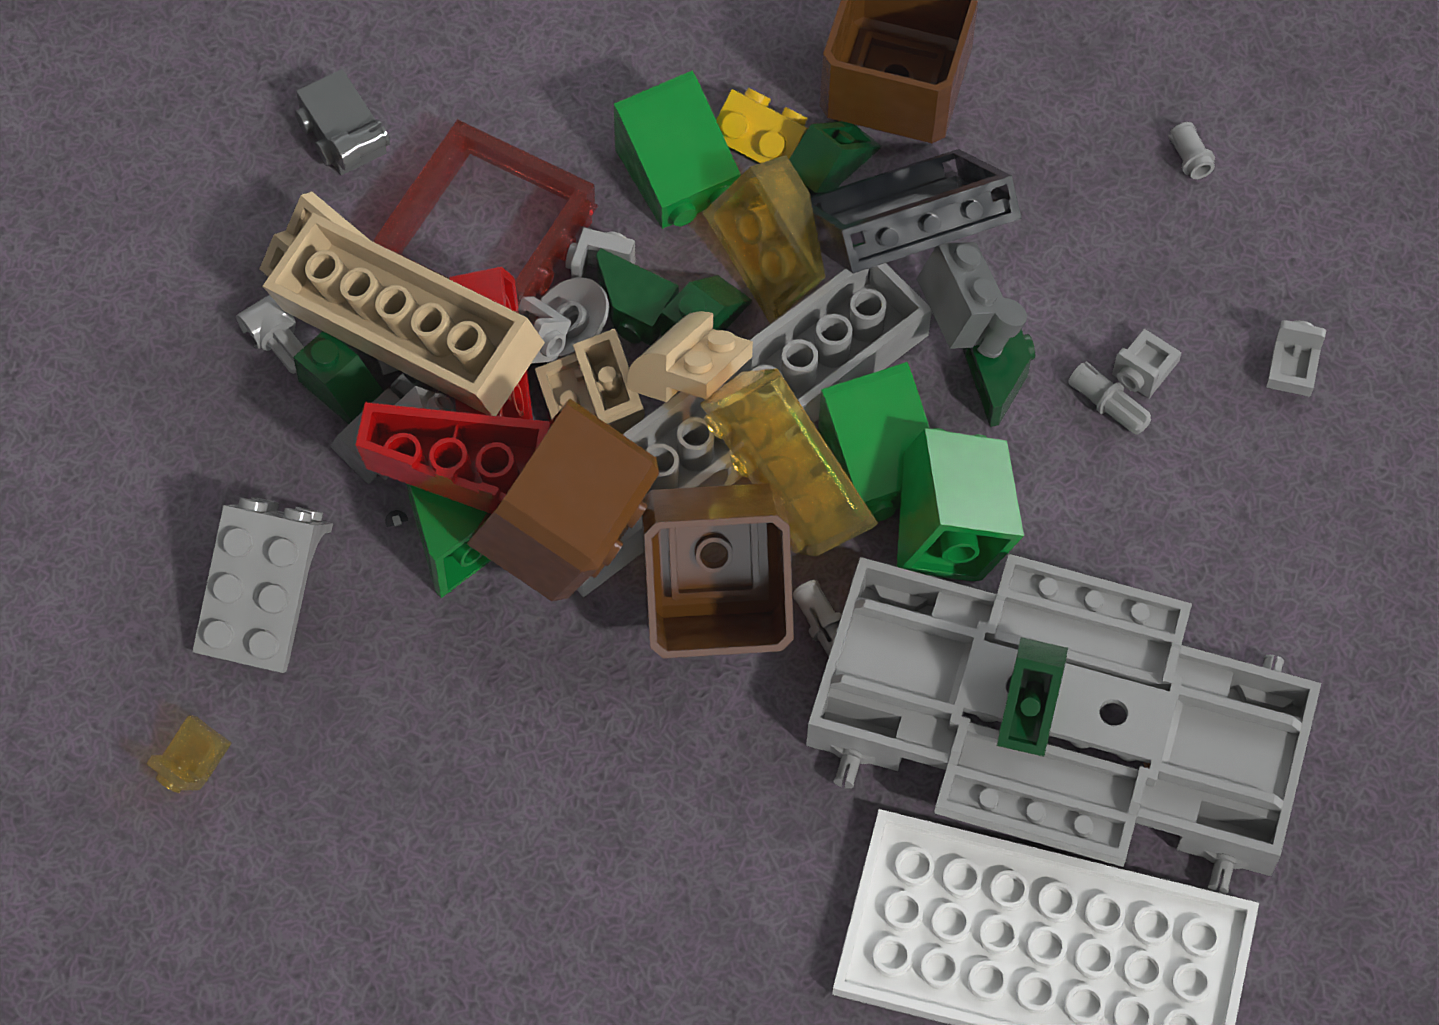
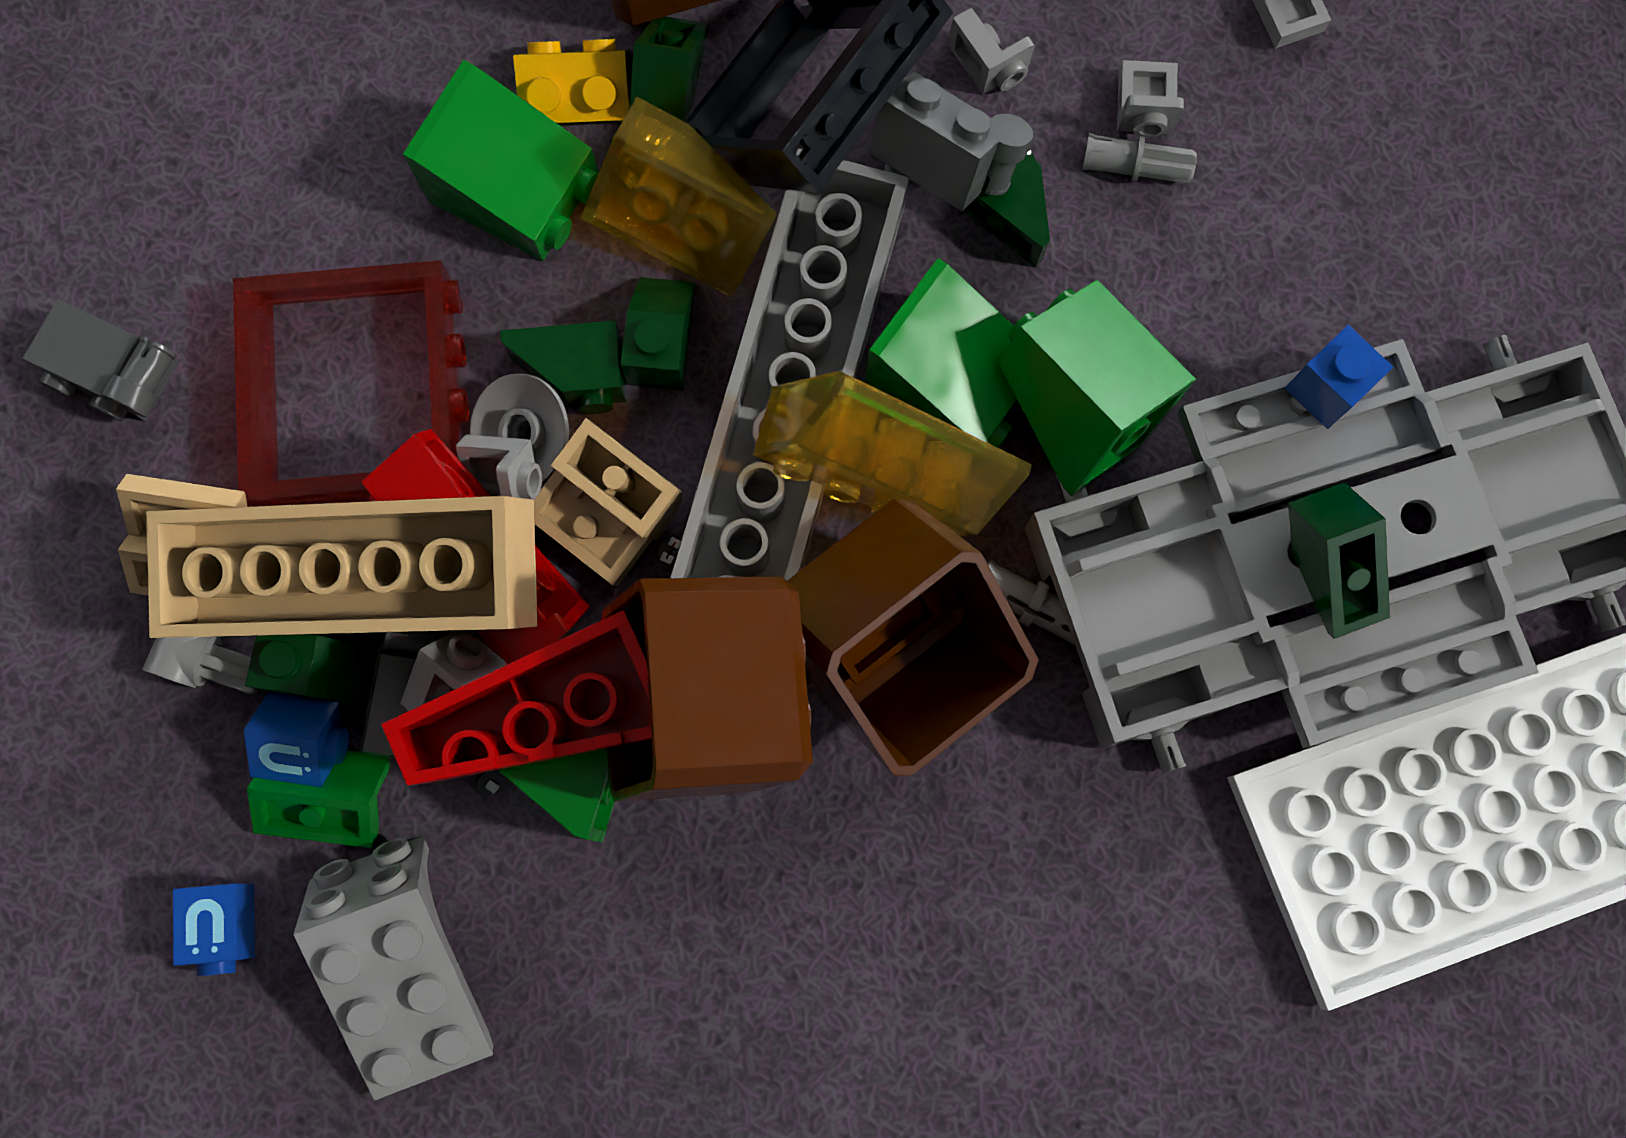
camera: 35 degrees left, 15 degrees up
light grey bracket [566,228,635,278] -> none
tan brick [627,311,753,402] -> none
none -> blue brick [173,884,255,976]
none -> blue brick [244,692,349,787]
none -> green panel [247,750,390,848]
none -> light grey bracket [947,7,1035,95]
none -> blue brick [1285,324,1393,429]

